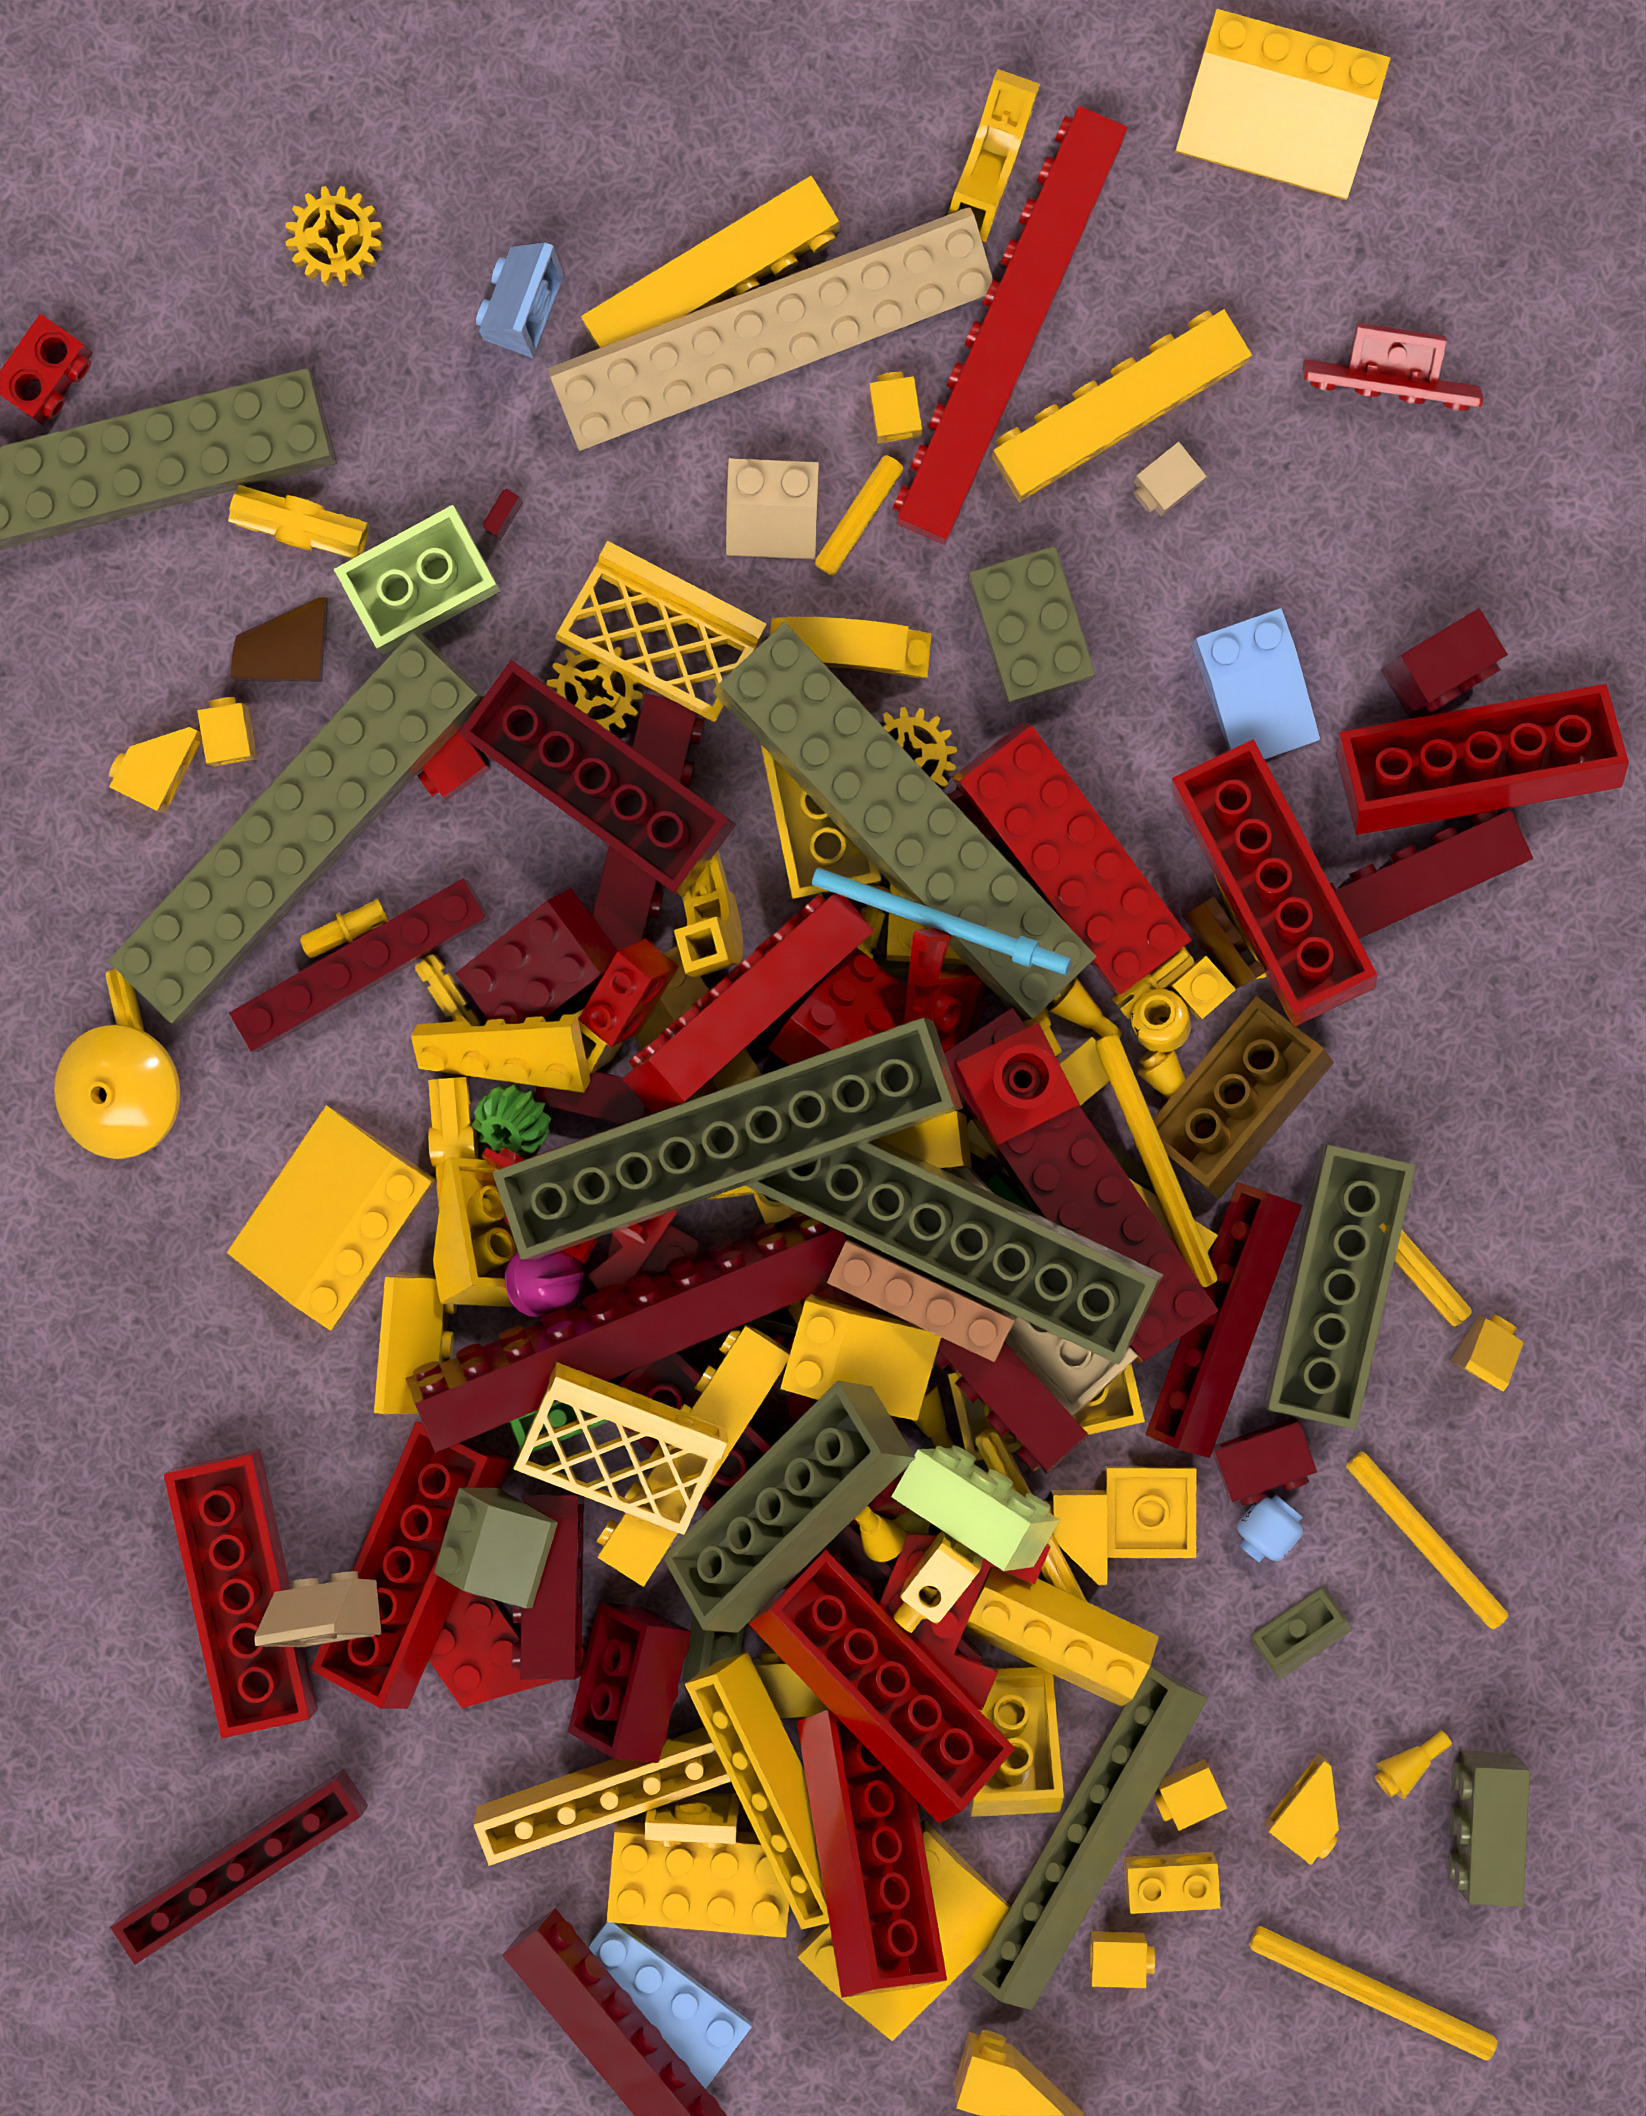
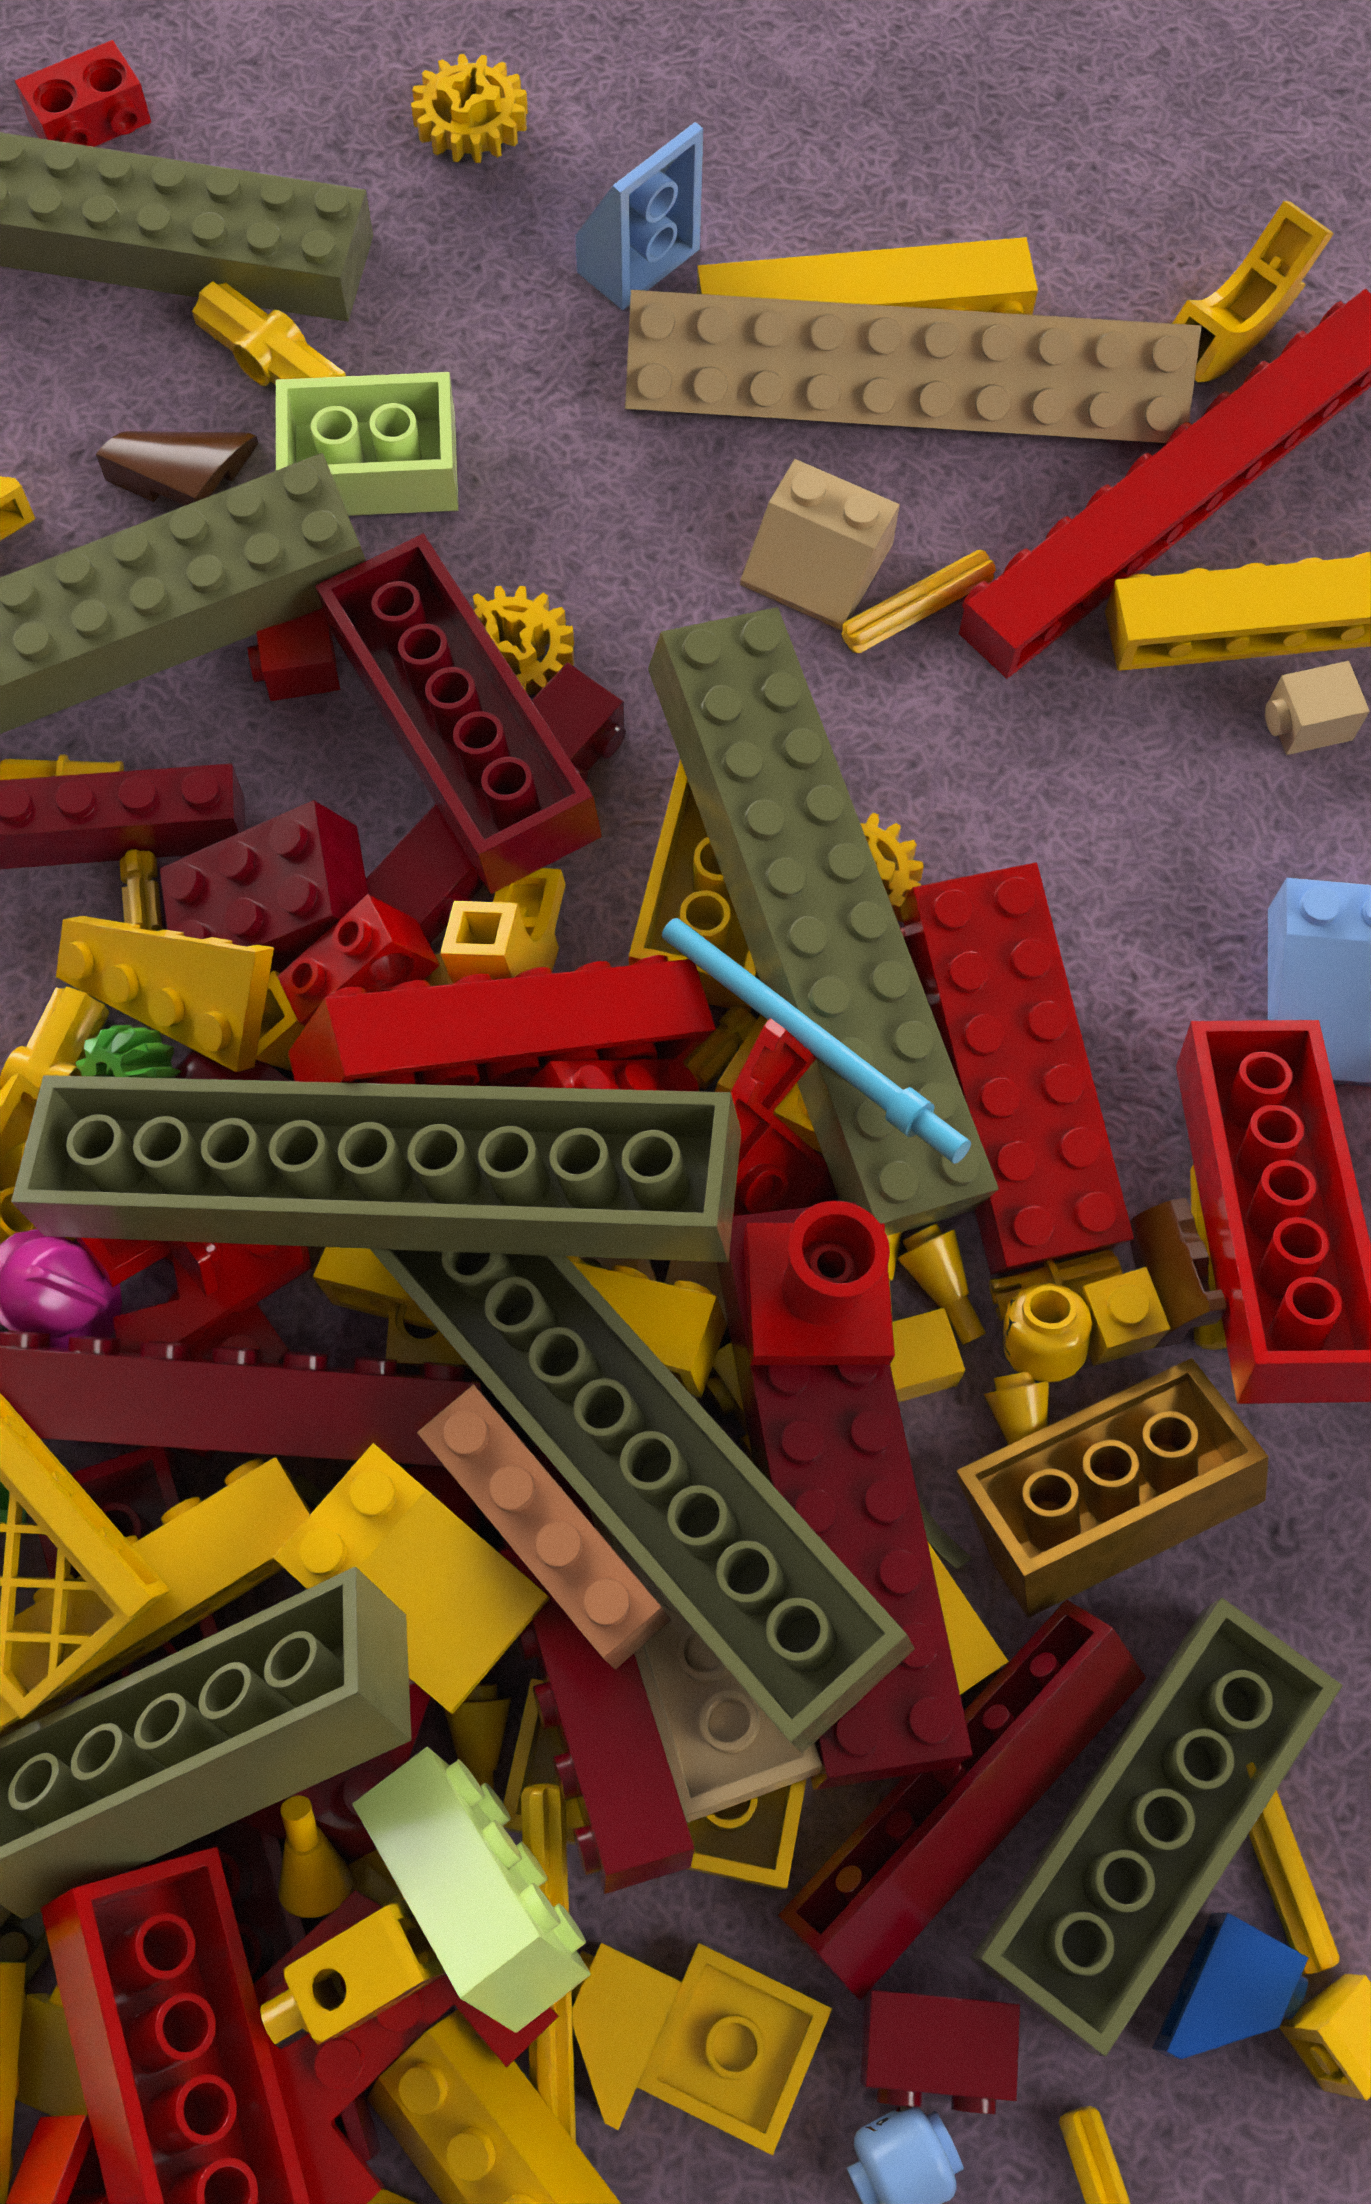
camera: 25 degrees right, 20 degrees down
yellow brick [197,697,257,767] -> none
dark red tile [483,489,523,541] -> none
yellow fence [555,541,767,722] -> none
yellow arch [770,617,931,678] -> none
yellow brick [869,372,922,444] -> none
olive brick [967,546,1095,707] -> none
yellow axle [1095,1034,1217,1288] -> none
none -> blue slope [1152,1912,1308,2059]

